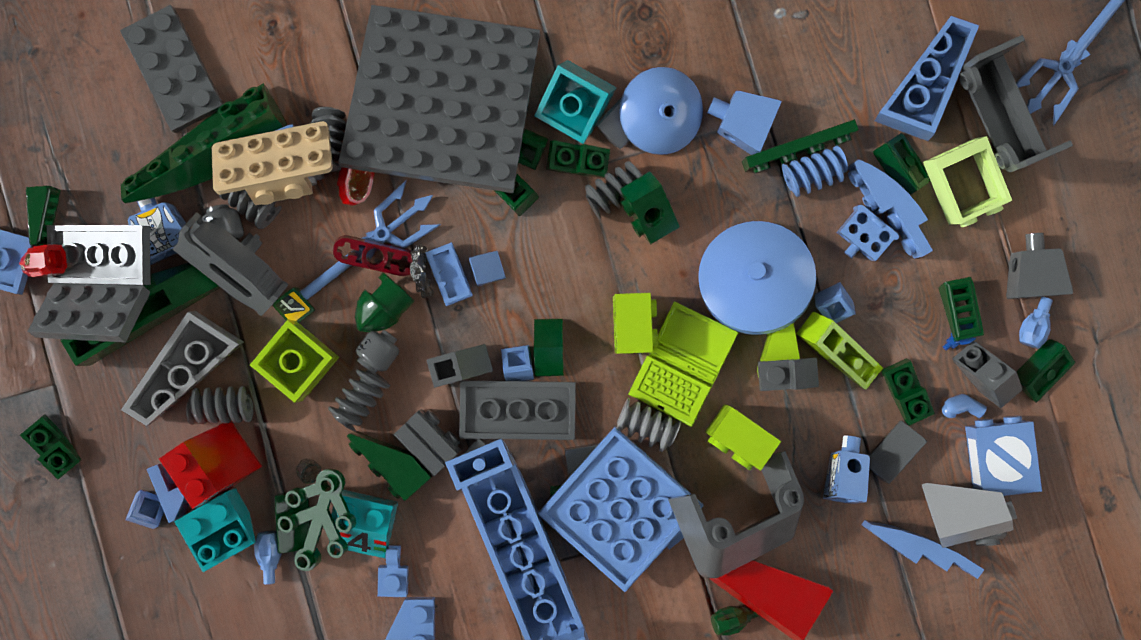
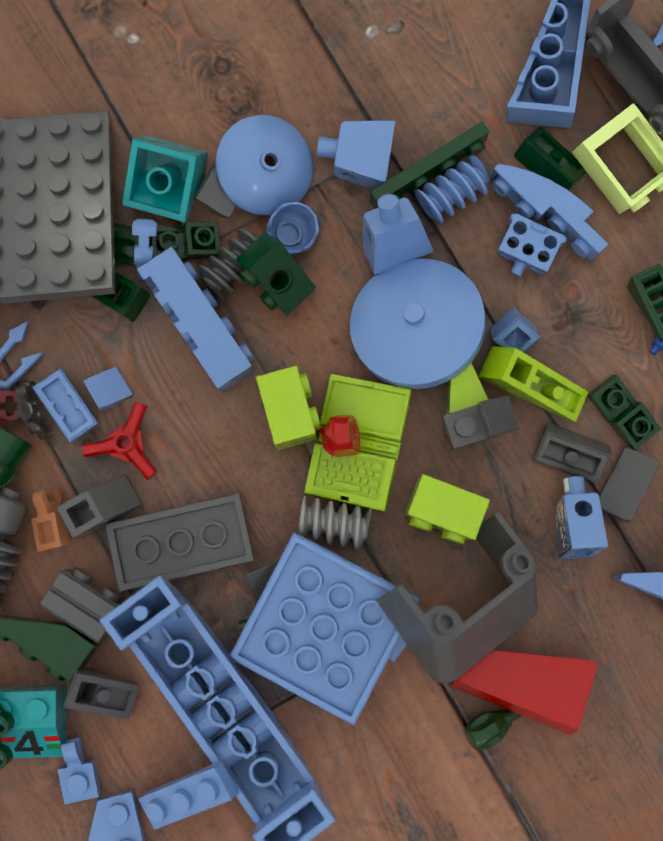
camera: 10 degrees left, 5 degrees down
medium blue slope [501,345,534,381] -> none
dark green slope [534,319,564,376] -> none
none -> nougat plate [31,489,71,552]
none -> dark grey slope [63,668,140,719]
none -> red piece [82,402,158,480]
none -> medium blue piece [132,219,157,280]
none -> medium blue wedge [137,246,255,393]
none -> medium blue plate [138,761,239,830]
none -> medium blue hair [266,201,319,256]
none -> red rock [319,415,361,457]
none -> medium blue torso [363,194,433,275]
none -> dark grey slope [533,422,611,483]

